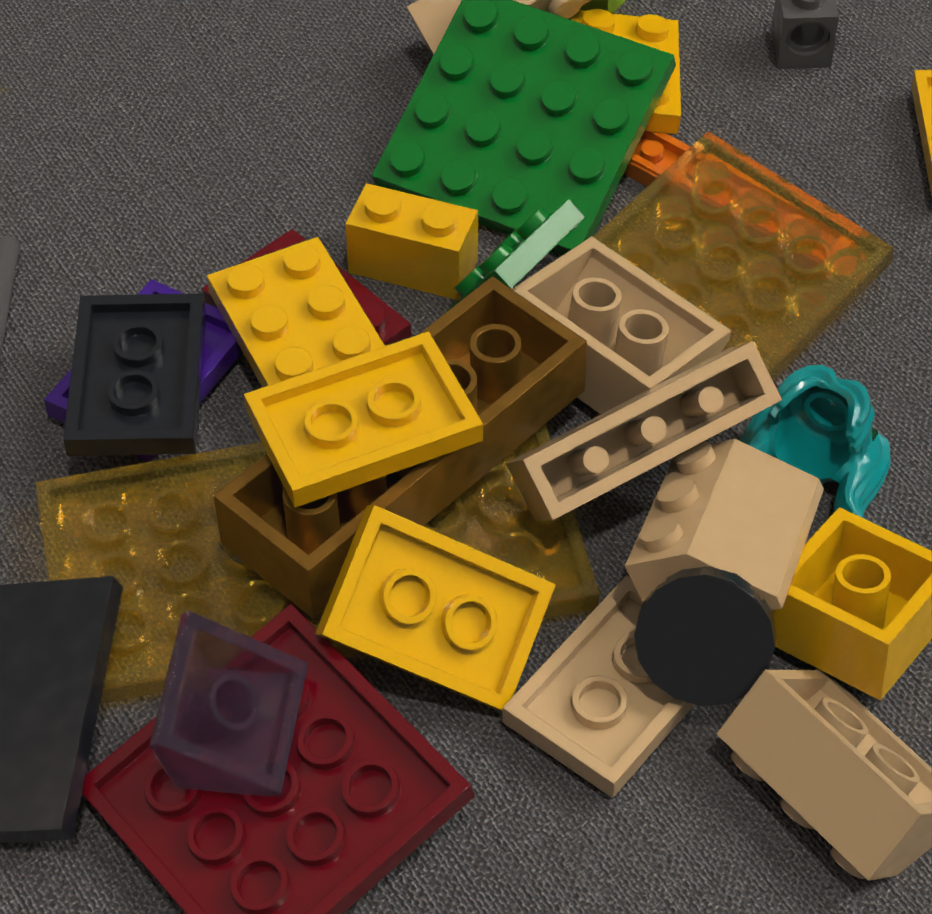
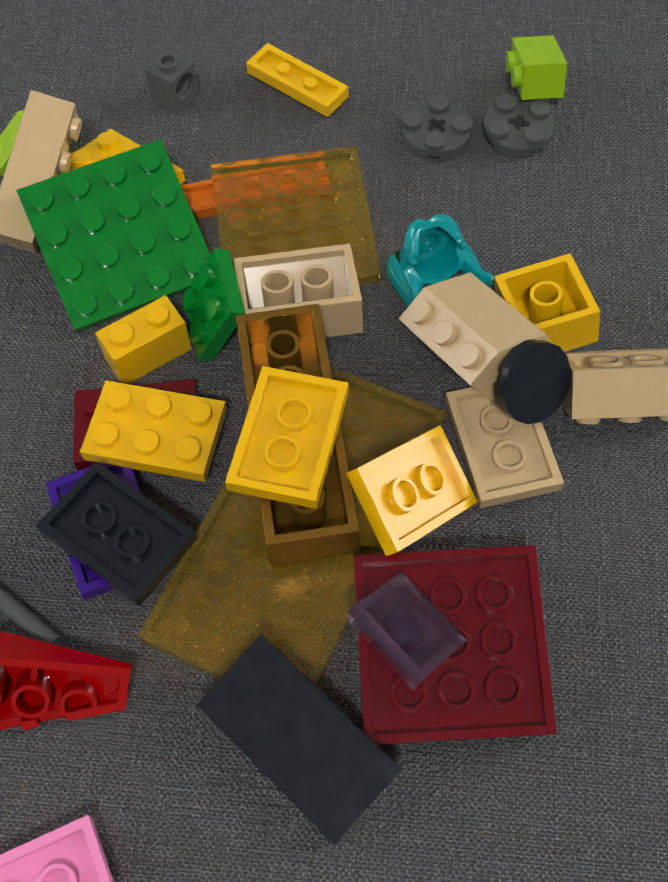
camera: 50 degrees left, 10 degrees up
tan brick [506,341,782,522] -> none

